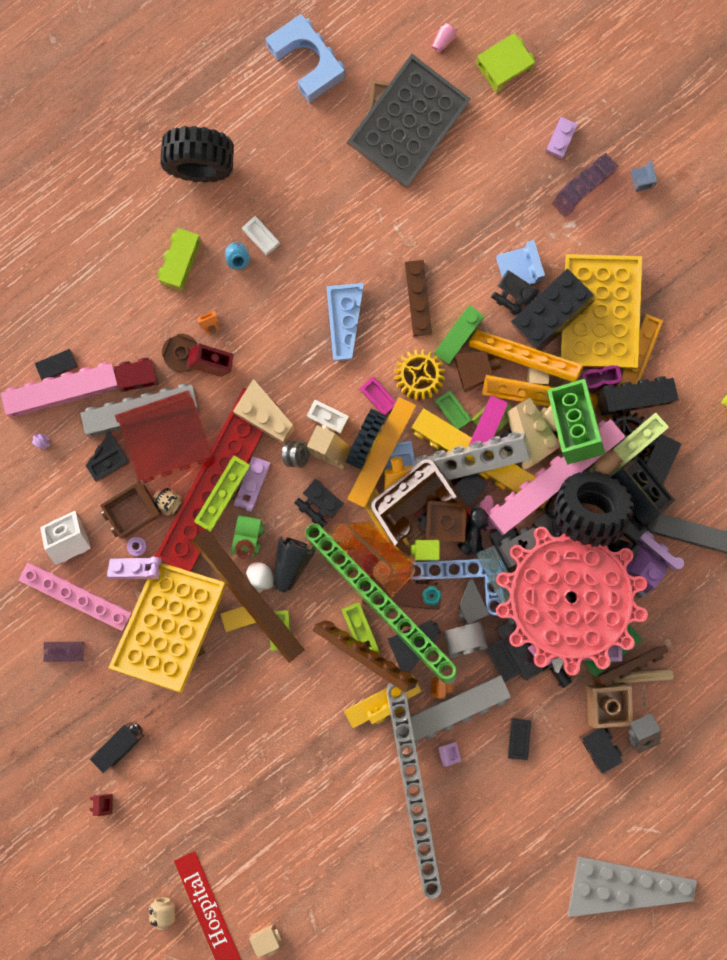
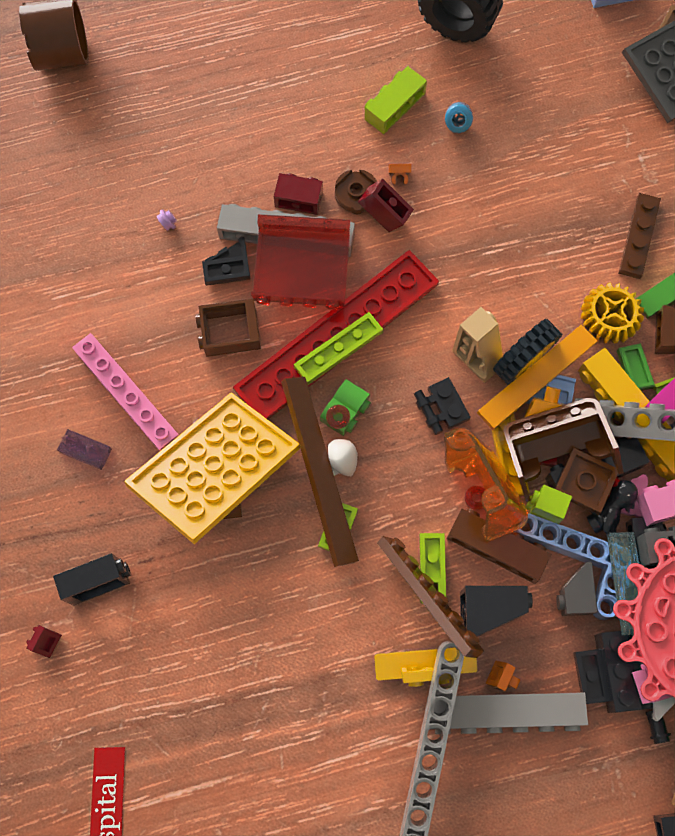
camera: 20 degrees right, 10 degrees down
bright pink brick [1,362,118,418] -> none
black tile [35,349,78,381] -> none
white slope [40,511,91,565] -> none
lavender plate [107,557,162,579] -> none
lavender plate [127,537,147,556] -> none
tan head [149,897,175,930] -> none
tan head [153,487,183,516] -> none
yellow tile [220,606,256,632] -> none
tan wedge [233,379,294,444] -> none
lavender plate [233,456,271,513] -> none
white tile [242,216,280,256] -> none
black cone [273,536,316,592] -> none
flat silver wheel [282,440,309,468] -> none
bright green beam [305,524,457,684] -> none
white plate [306,400,349,434] -> none
light blue wing [326,283,364,362] -> none
dark pink tile [359,376,396,416] -> none
teal plate [422,586,441,606] -> none
lavender plate [438,742,461,767] -> none
light grey brick [444,622,488,659] -> none
black tile [507,718,531,760] -> none

